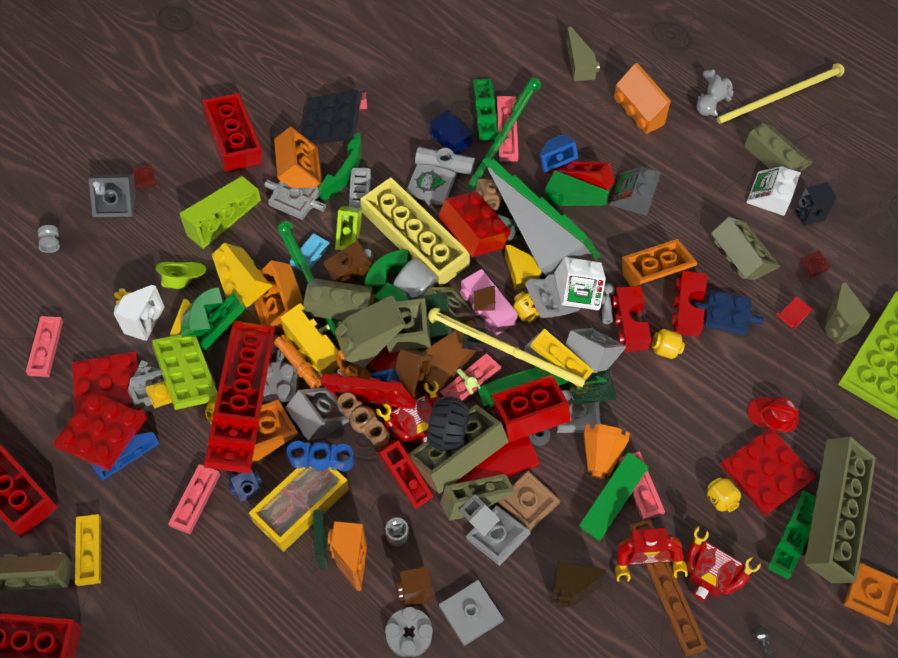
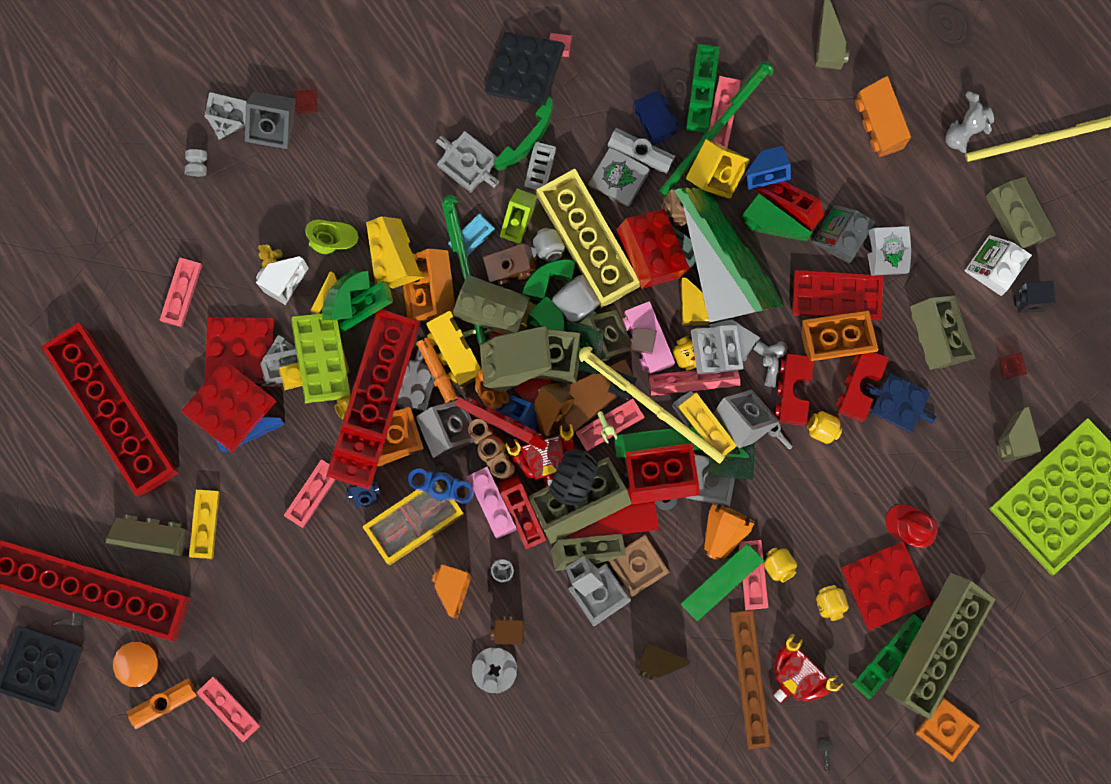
camera: 15 degrees right, 20 degrees up
lime wedge [179,176,261,249] -> none
red brick [202,93,262,172] -> none
orange slope [274,126,322,188] -> none
clear green tile [313,509,329,569] -> none
light grey plate [439,580,504,646] -> none
white slope [554,257,606,310] -> none
red torso [615,528,688,582] -> none
red bracket [775,296,812,331] -> none
none -> light grey slope [205,92,247,140]
none -> bright pink brick [467,467,517,539]
none -> light grey head [533,228,565,262]
none -> coral plate [648,370,740,395]
none -> yellow slope [686,139,750,199]
none -> yellow head [764,548,797,582]
none -> light grey hand [768,423,793,450]
none -> red plate [792,270,883,321]
none -> light grey slope [867,227,911,276]

